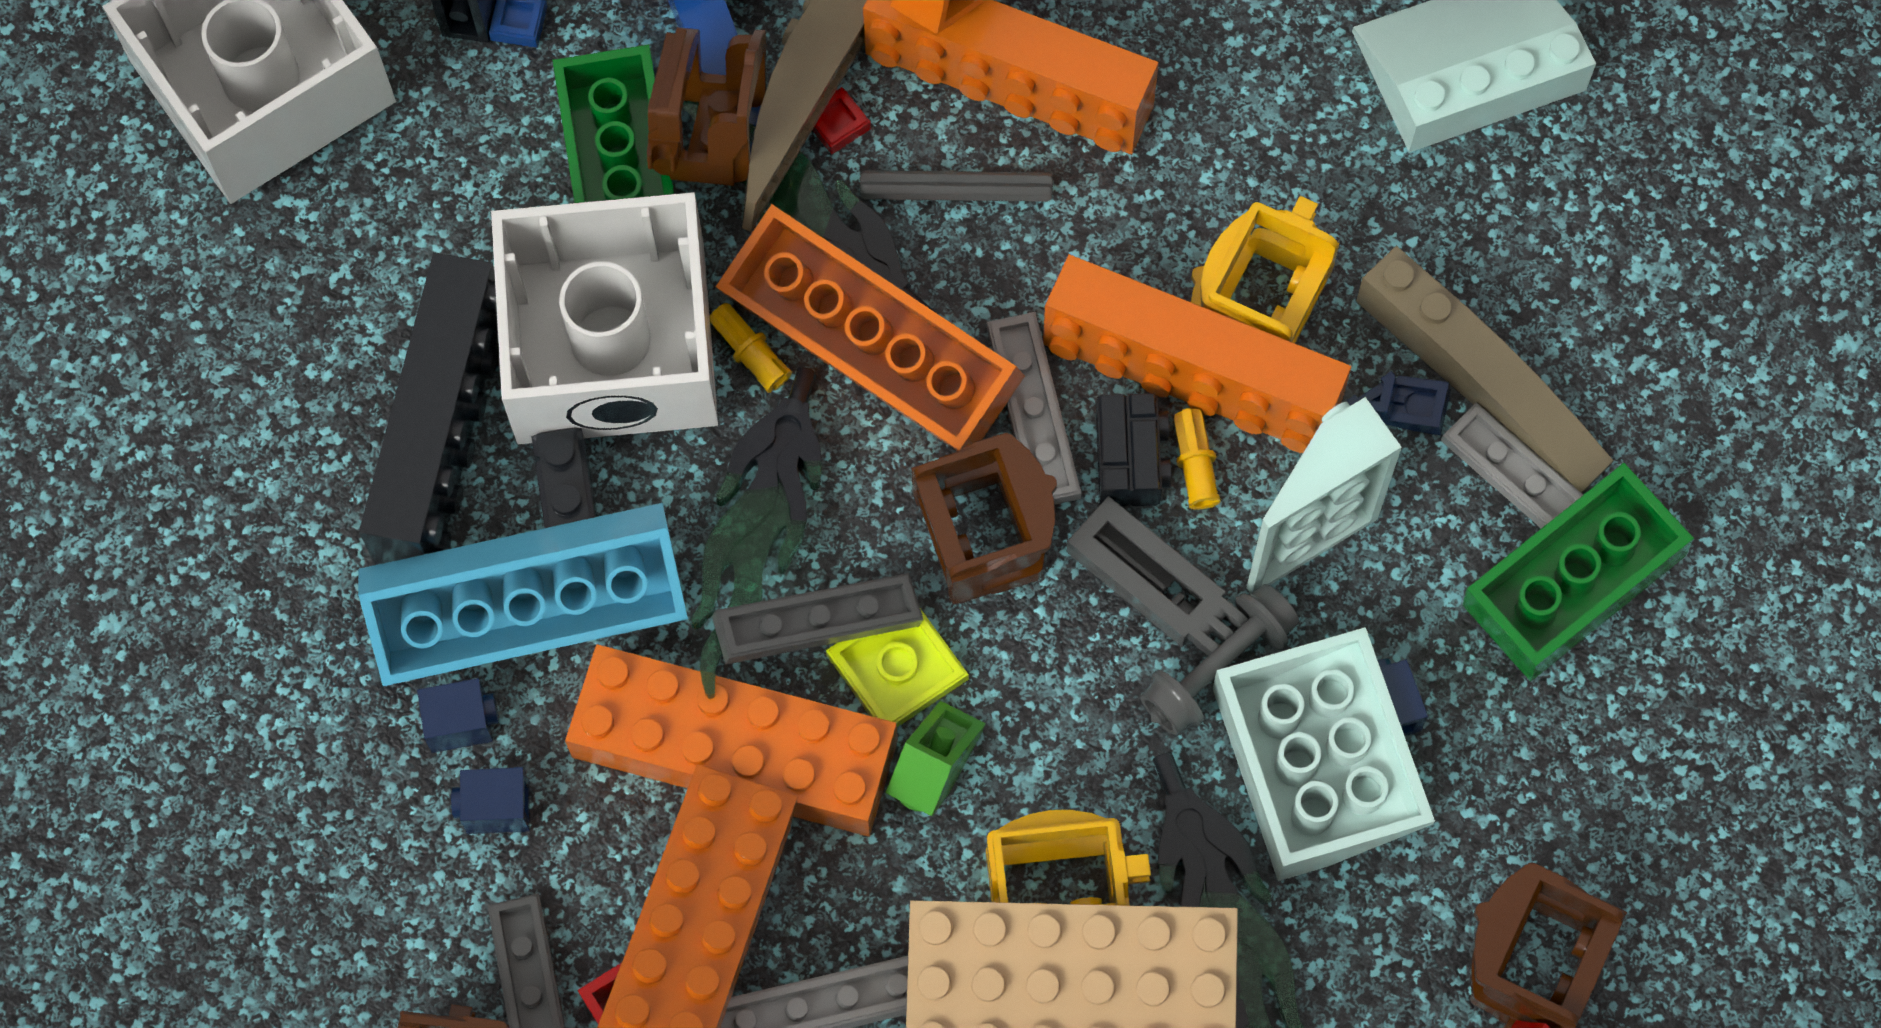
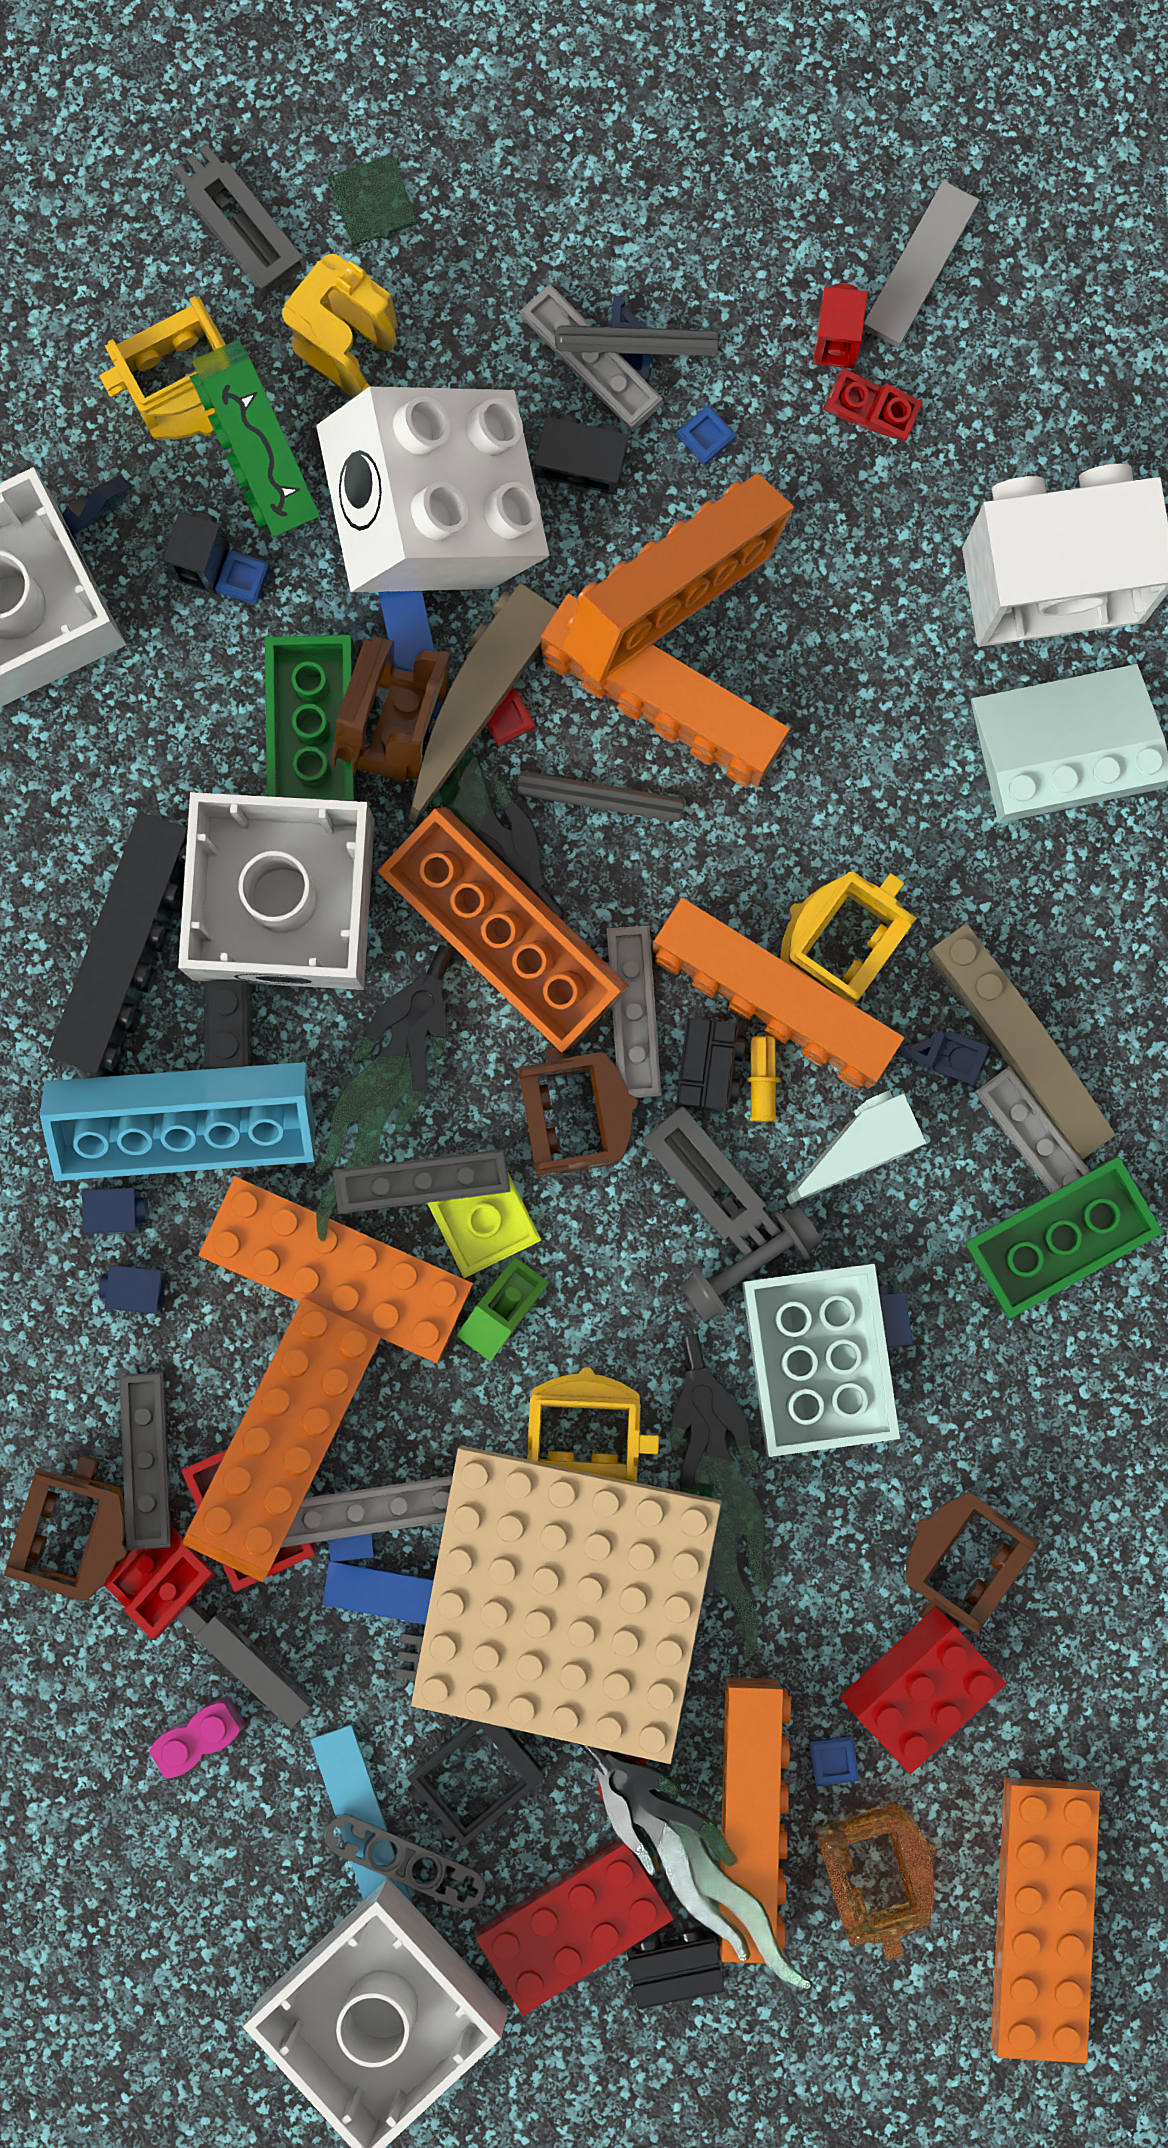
camera: 10 degrees right, 15 degrees up
yellow axle [710,303,792,393] -> none

